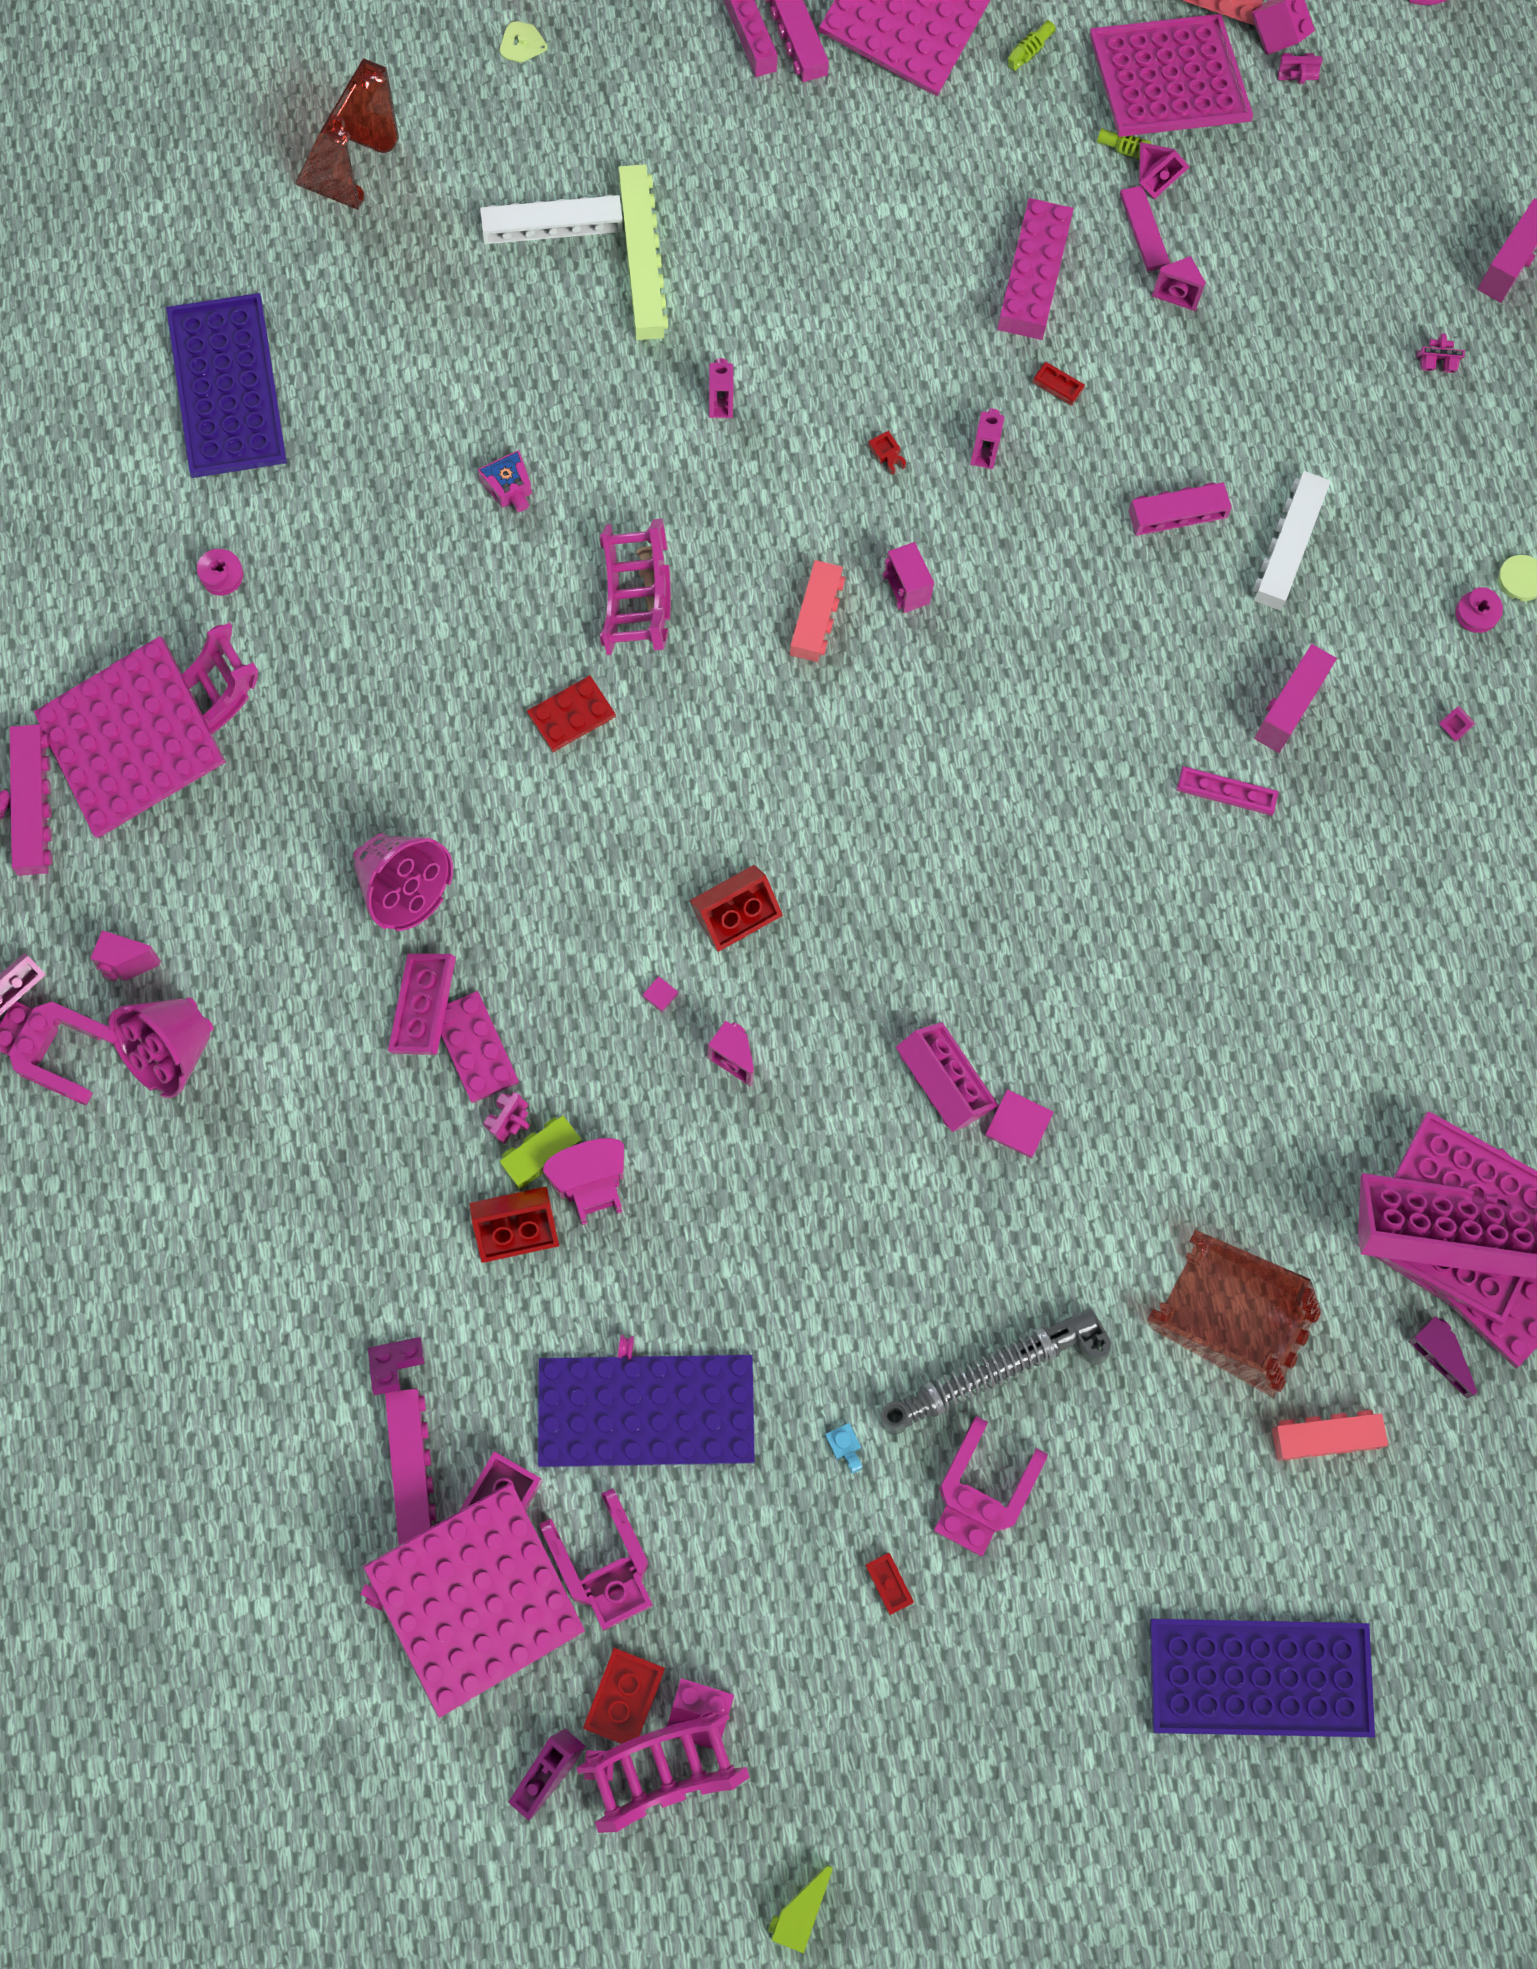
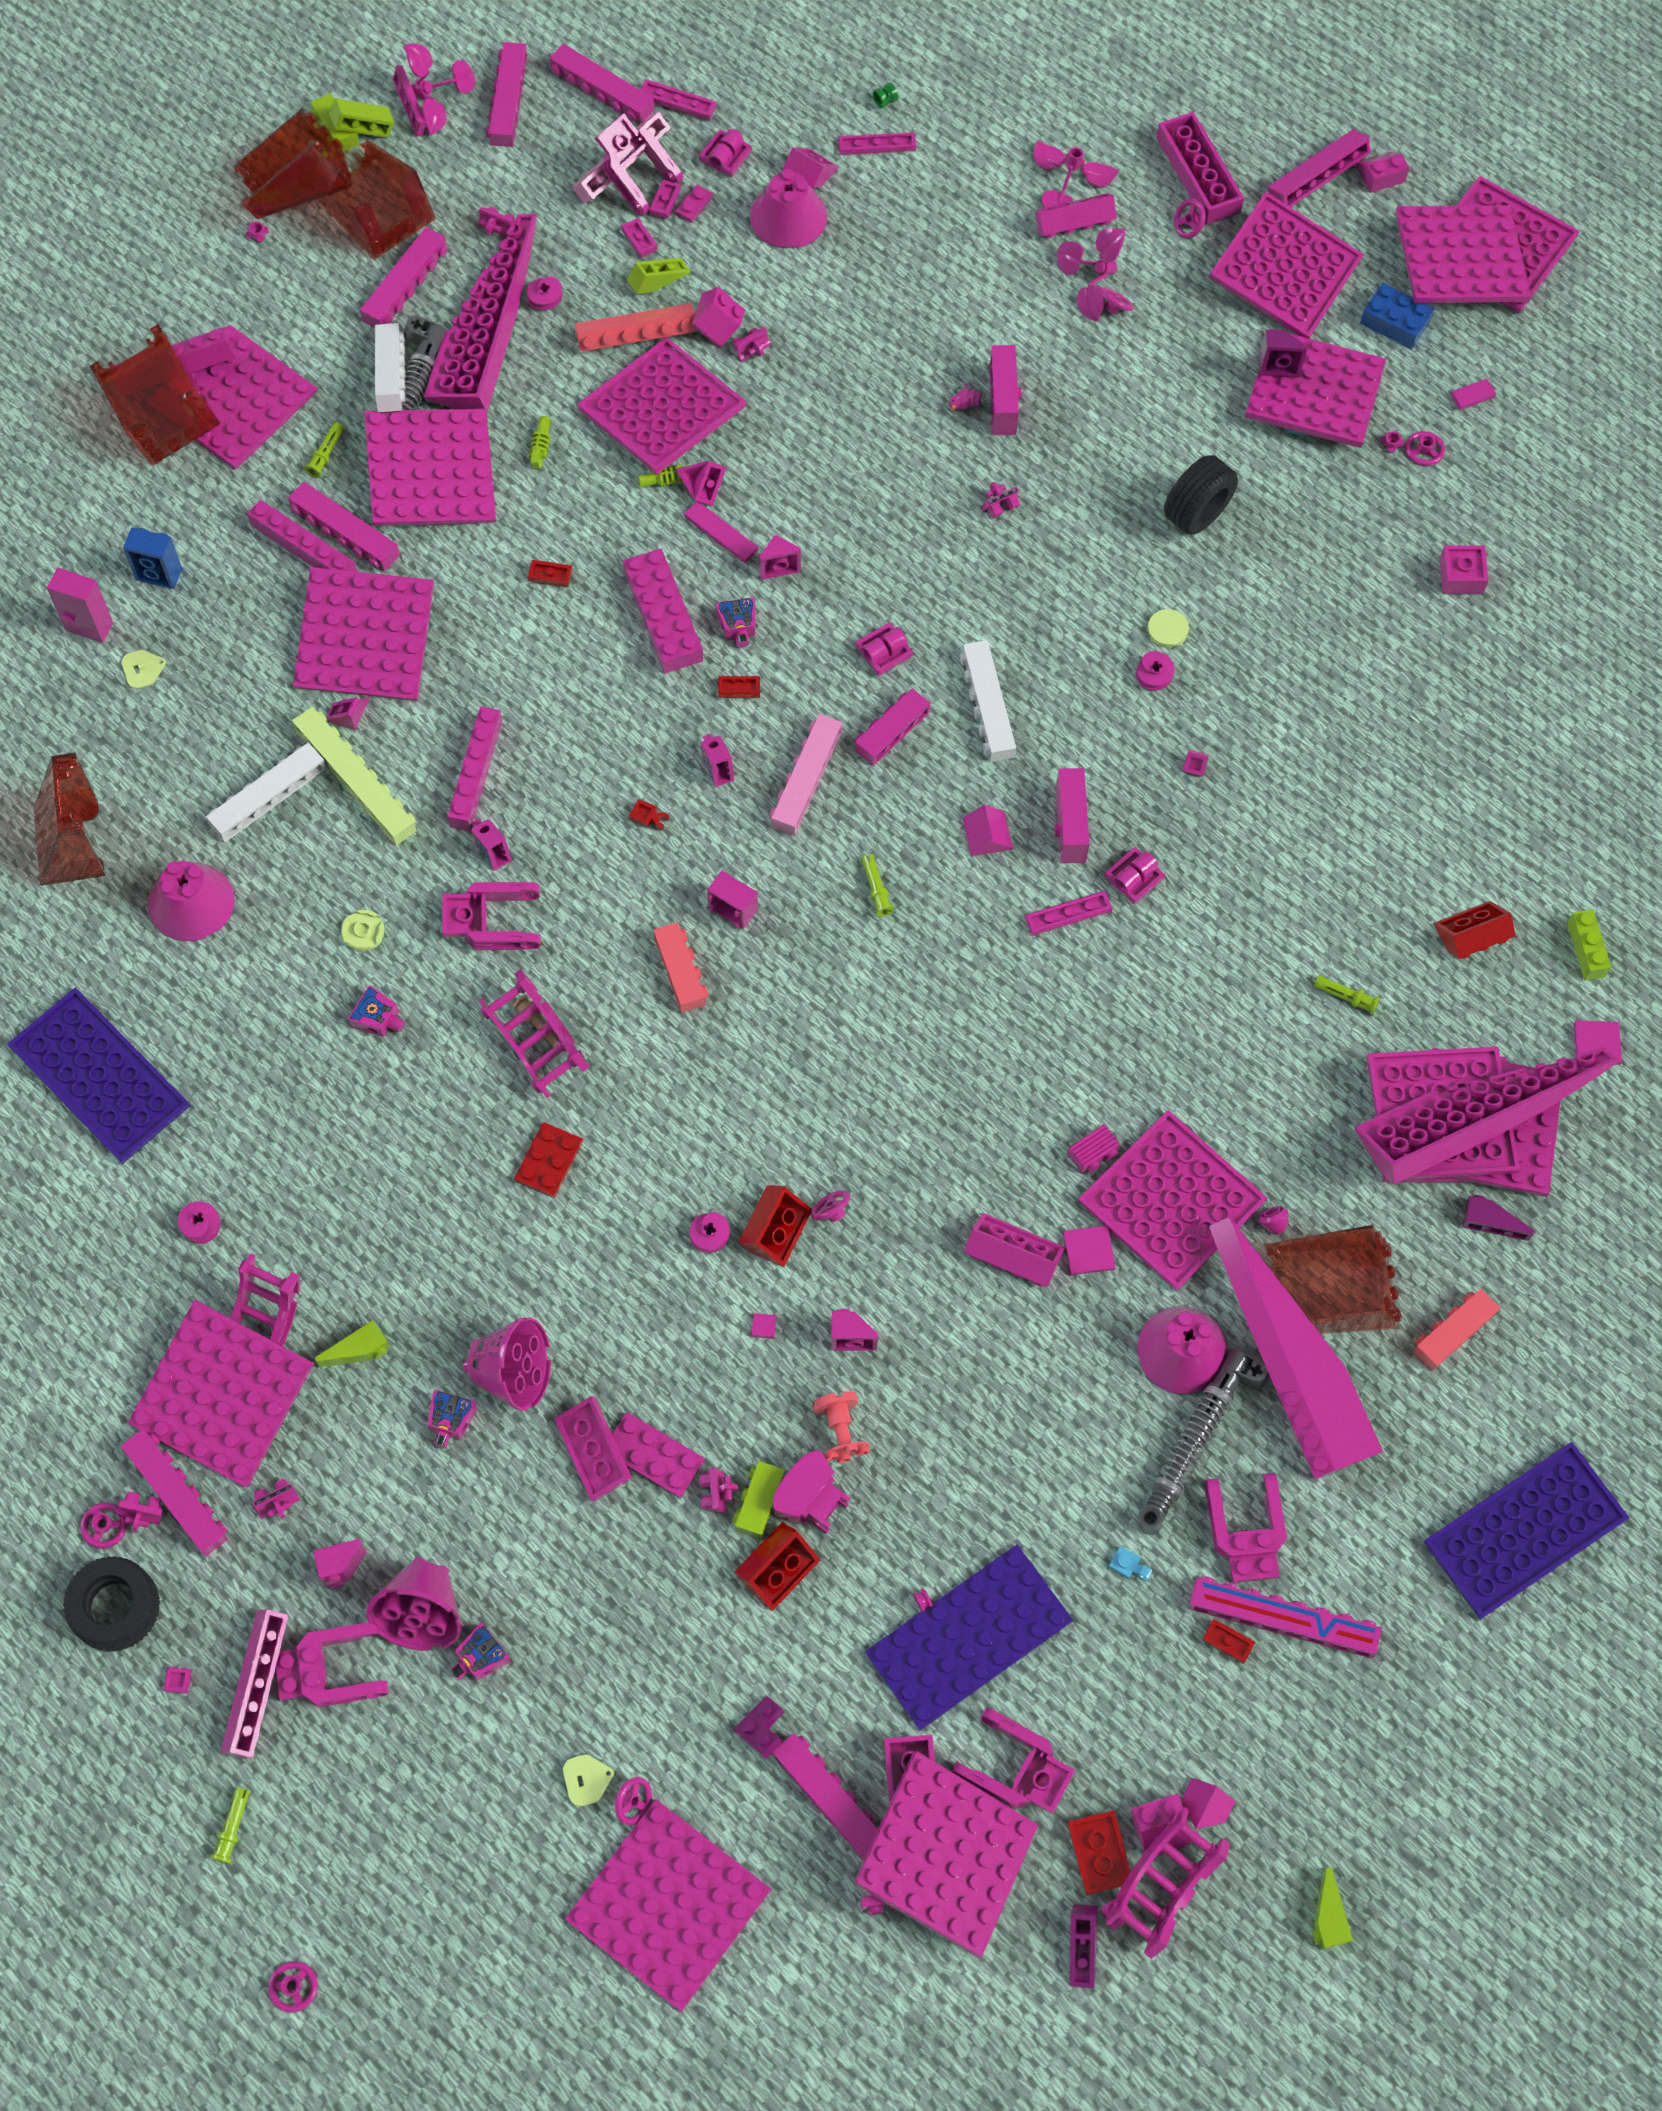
camera: 30 degrees left, 5 degrees down
none -> dark pink cone [148,861,235,941]
none -> dark pink hips [253,1479,300,1519]
none -> dark pink plate [293,567,435,701]
none -> lime slope [314,1320,390,1367]
none -> dark pink slope [326,697,370,730]
none -> yellowish green tile [341,910,385,951]
none -> torso [428,1389,478,1449]
none -> dark pink plate [442,882,541,950]
none -> dark pink brick [447,706,502,832]
none -> torso [450,1622,511,1681]
none -> red plate [528,559,573,587]
none -> yellowish green piece [563,1755,614,1806]
none -> dark pink plate [565,1799,772,2013]
none -> dark pink piece [615,1777,652,1825]
none -> dark pink piece [689,1212,730,1253]
none -> torso [716,597,755,648]
none -> bright pink brick [769,714,843,836]
none -> dark pink piece [811,1190,850,1222]
none -> coral piece [812,1391,870,1463]
none -> dark pink plate [856,622,913,676]
none -> lime pin [861,854,894,917]
none -> dark pink animal [949,383,981,410]
none -> dark pink slope [963,805,1013,856]
none -> dark pink brick [1067,1124,1120,1174]
none -> dark pink plate [1078,1110,1268,1291]
none -> dark pink plate [1104,847,1165,905]
none -> dark pink cone [1137,1306,1228,1395]
none -> dark pink slope [1181,1778,1235,1829]
none -> dark pink brick [1188,1576,1382,1659]
none -> dark pink wedge [1209,1217,1383,1479]
none -> dark pink cone [1259,1206,1289,1234]
none -> lime pin [1314,974,1381,1015]

